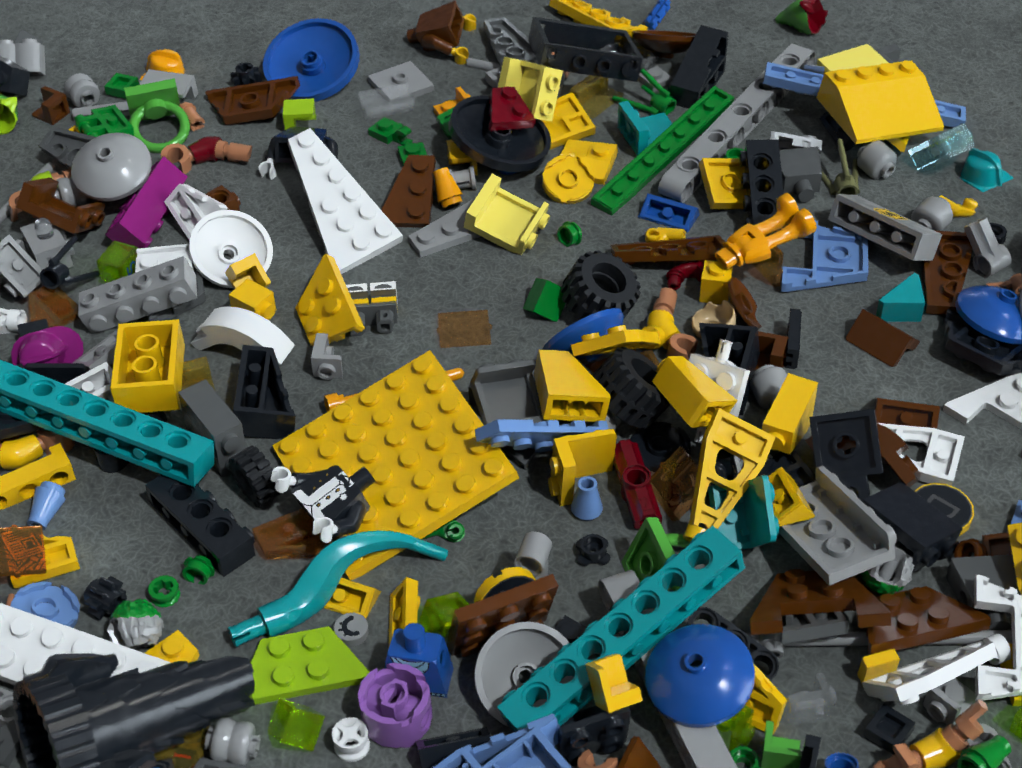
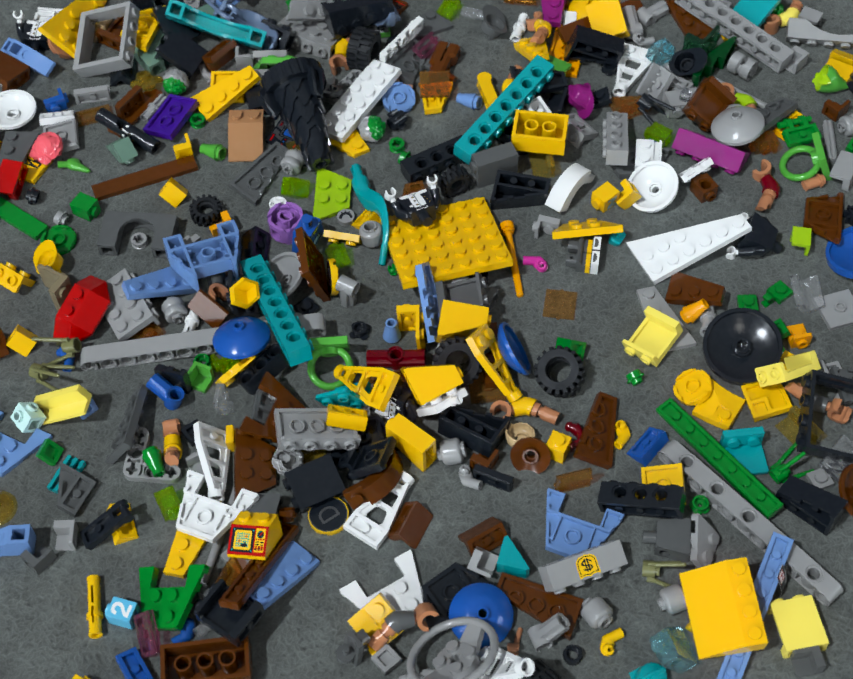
camera: 105 degrees right, 10 degrees up
dark red wing [488,87,536,131] -> none
light orange piece [715,193,817,269] -> none
none -> light grey head [359,221,383,248]
none -> light grey arm [458,464,483,490]
none -> light grey panel [467,546,499,578]
none -> dark pink arm [523,256,548,272]

